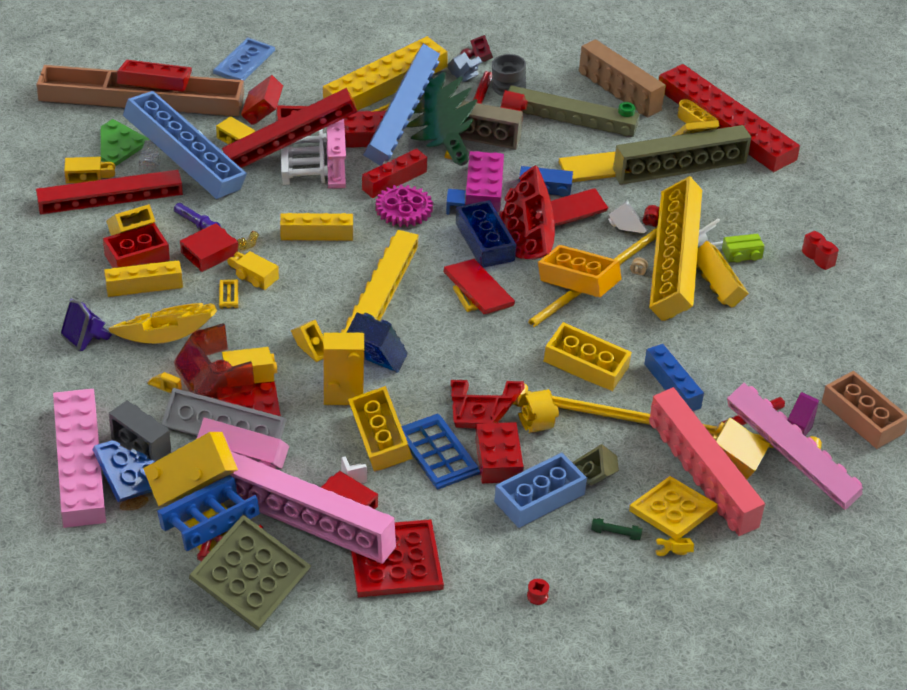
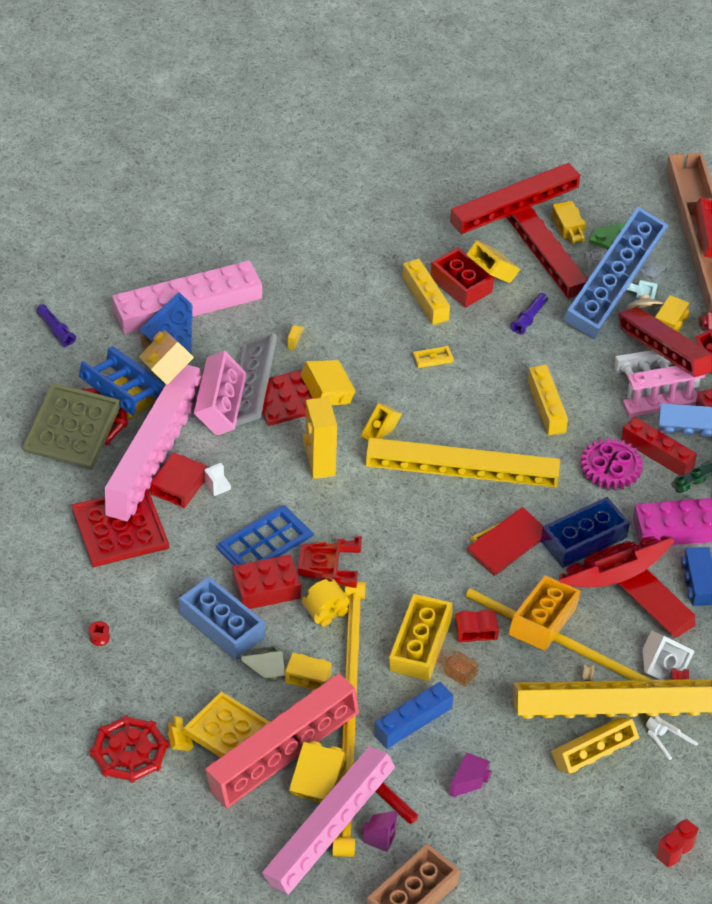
camera: 80 degrees right, 5 degrees up
dark purple piece [60,298,112,351] -> none
yellow brick [109,303,217,344] -> none
dark grey brick [109,400,171,462] -> none
clear red windscreen [174,323,255,400] -> none
red brick [180,223,239,272] -> none
yellow brick [227,251,279,290] -> none
clear yellow arm [237,231,259,250] -> none
clear blue brick [346,312,408,373] -> none
yellow brick [348,386,413,471] -> none
blue panel [446,189,466,215] -> none
dark green bar [591,518,643,540] -> none
lime brick [722,233,764,263] -> none
none -> dark purple pin [36,304,76,347]
none -> red plate [89,715,169,783]
none -> yellow brick [285,653,332,690]
none -> clear orange brick [445,651,478,687]
none -> magenta slope [449,753,492,797]
none -> red brick [450,162,580,235]
none -> red brick [454,609,499,642]
none -> tan dish [627,295,663,309]

